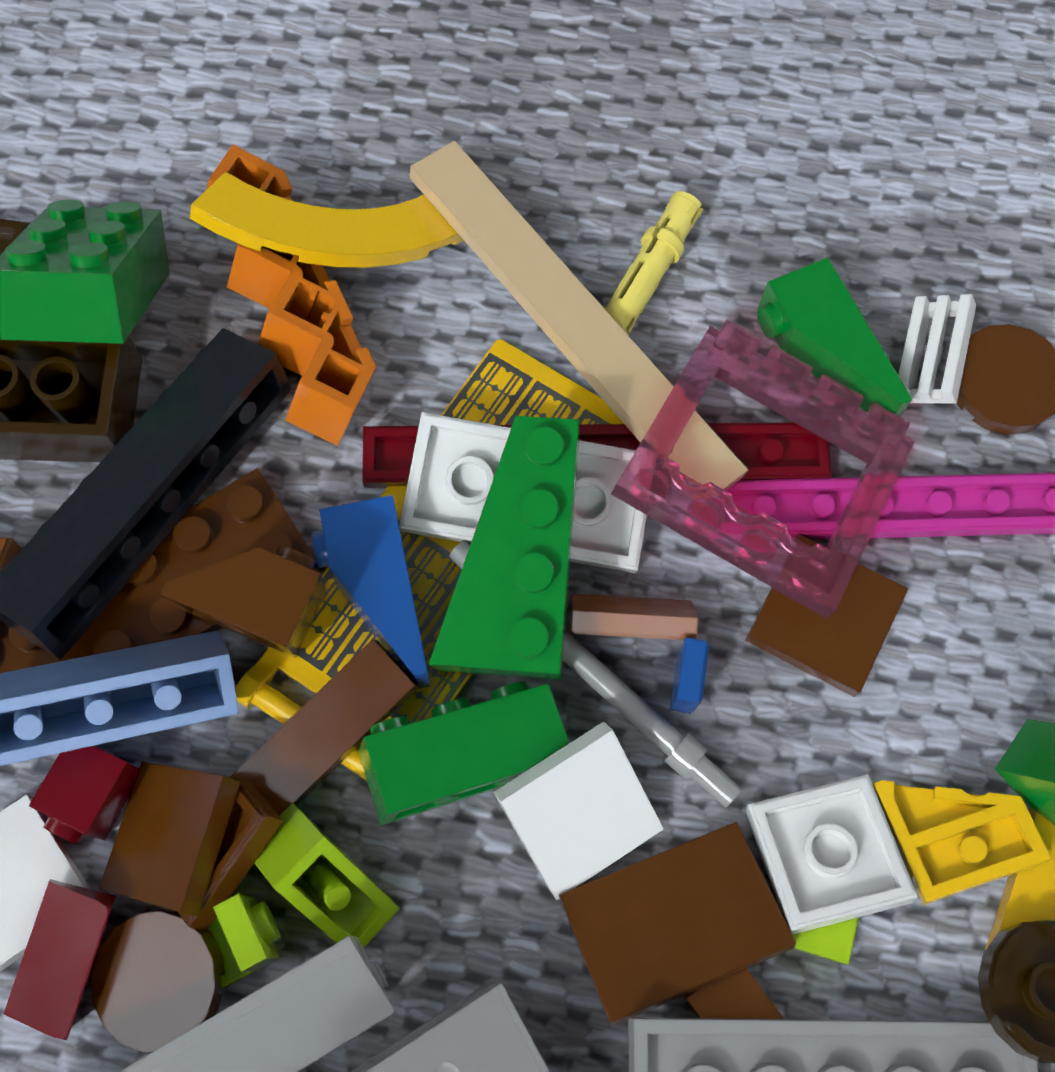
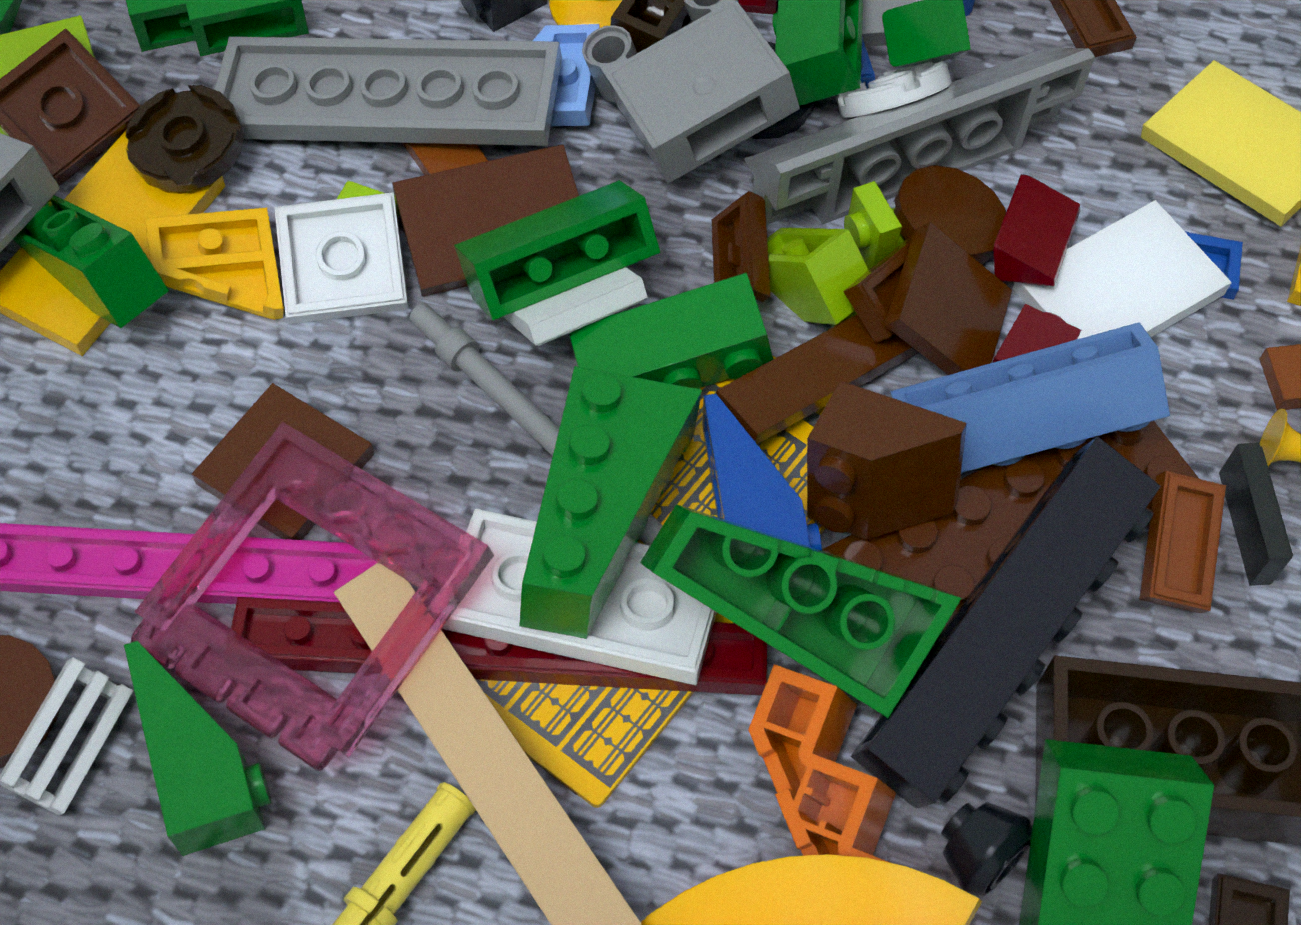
camera: 175 degrees left, 10 degrees down
tile [571,594,698,640] -> none
blue tile [669,638,709,714] -> none
none -> green brick [454,180,661,321]
none -> green wedge [640,504,962,718]
none -> reddish brown tile [711,191,771,302]
none -> black cone [941,802,1032,896]

